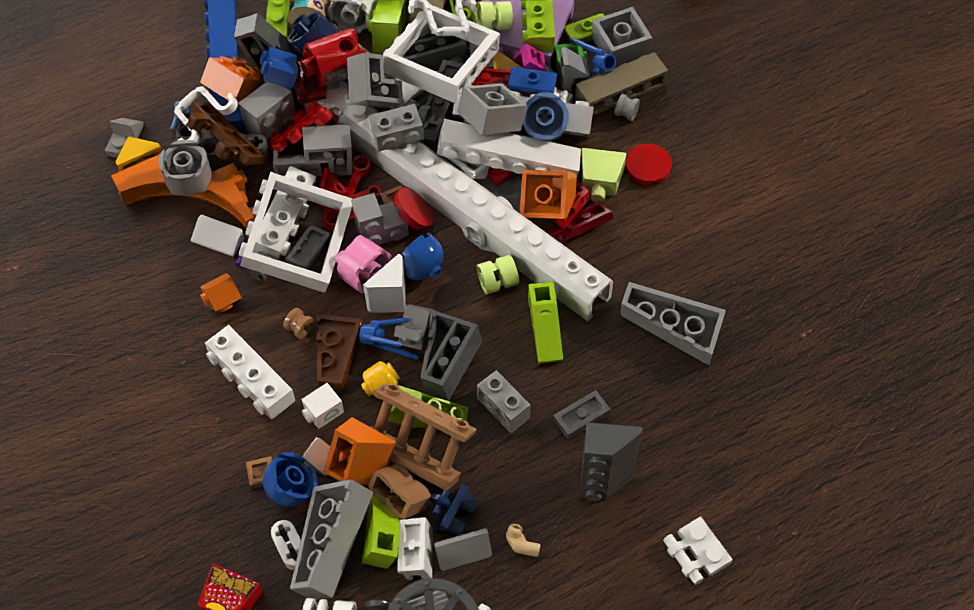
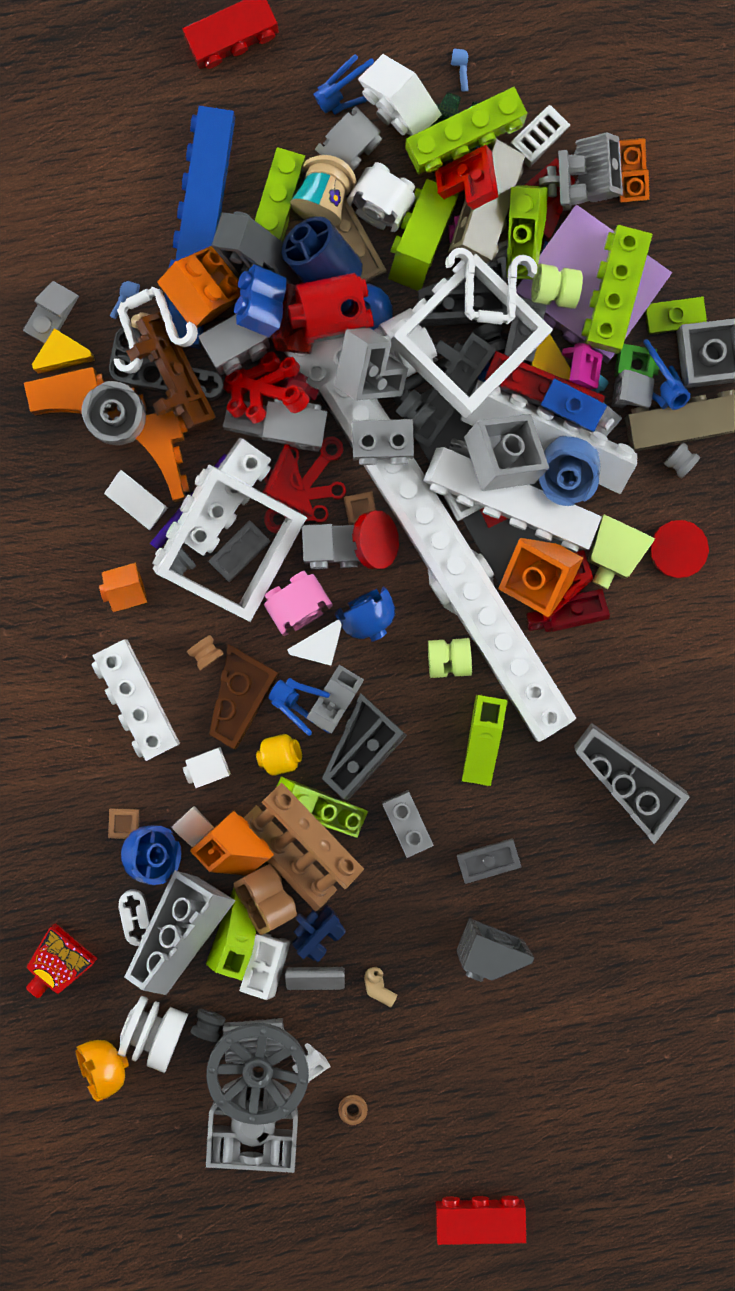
camera: 15 degrees right, 30 degrees up
white plate [663,517,733,585] -> none

